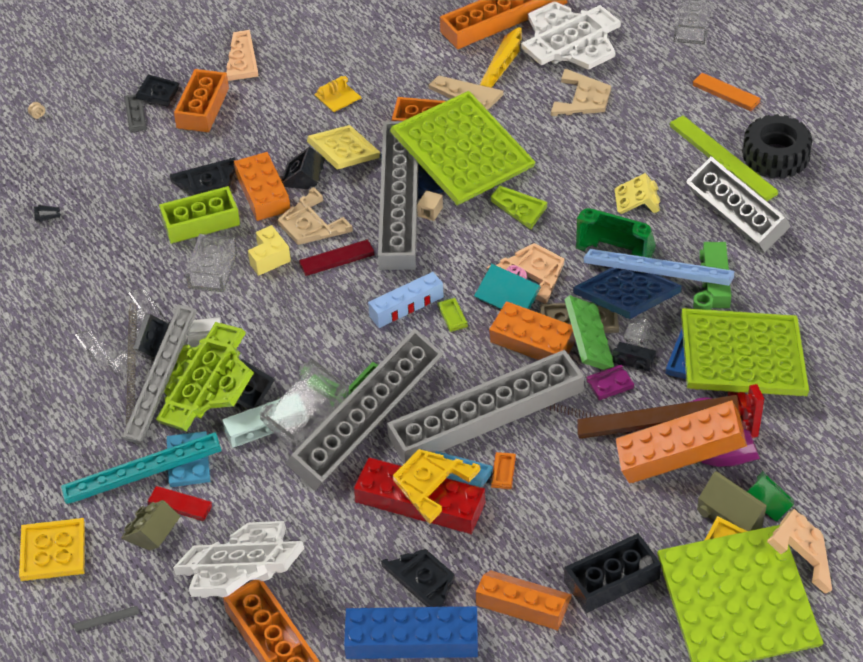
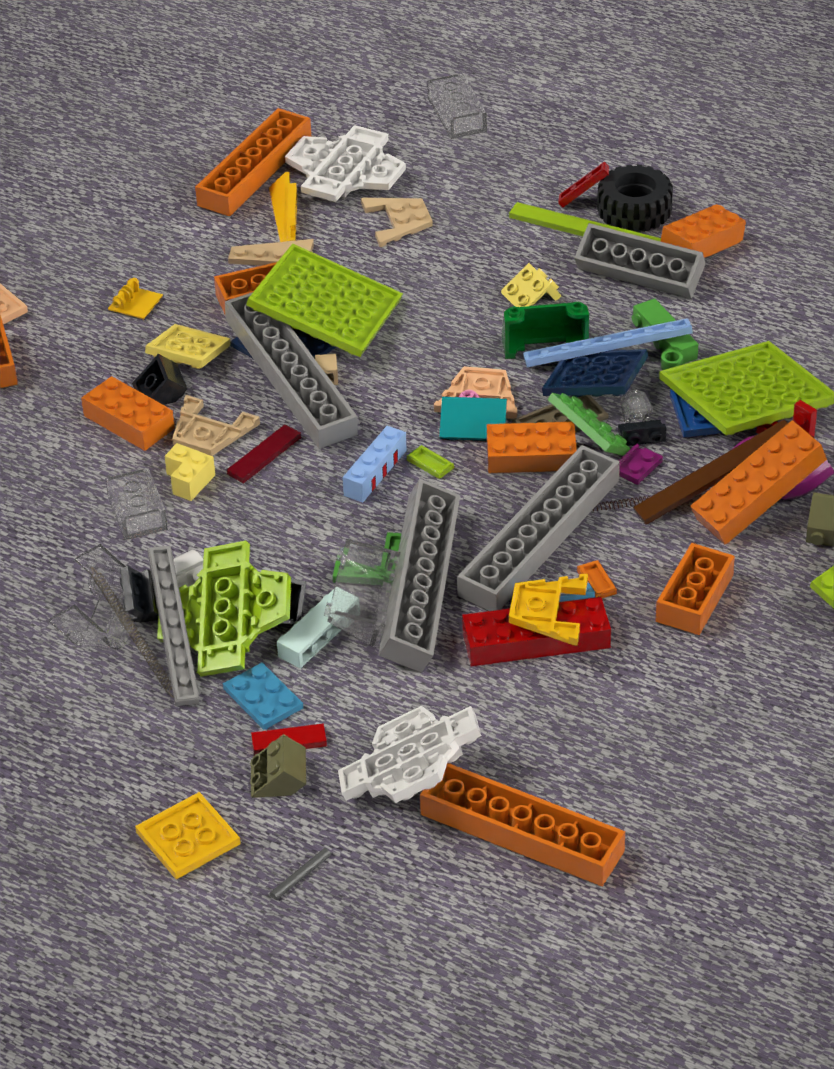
camera: 30 degrees left, 5 degrees down
teal tile [61,432,222,504] -> none
lime brick [159,186,240,244] -> none
black wing [170,157,236,196] -> none
blue brick [344,606,478,659] -> none
black wing [381,549,455,607] -> none
orange slope [476,570,572,630] -> none
lime wing [491,185,547,230] -> none
black brick [564,533,661,613] -> none
orange tile [693,73,761,111] -> none
none -> red tile [558,162,609,208]
none -> orange brick [656,543,735,635]
none -> orange brick [660,204,746,258]

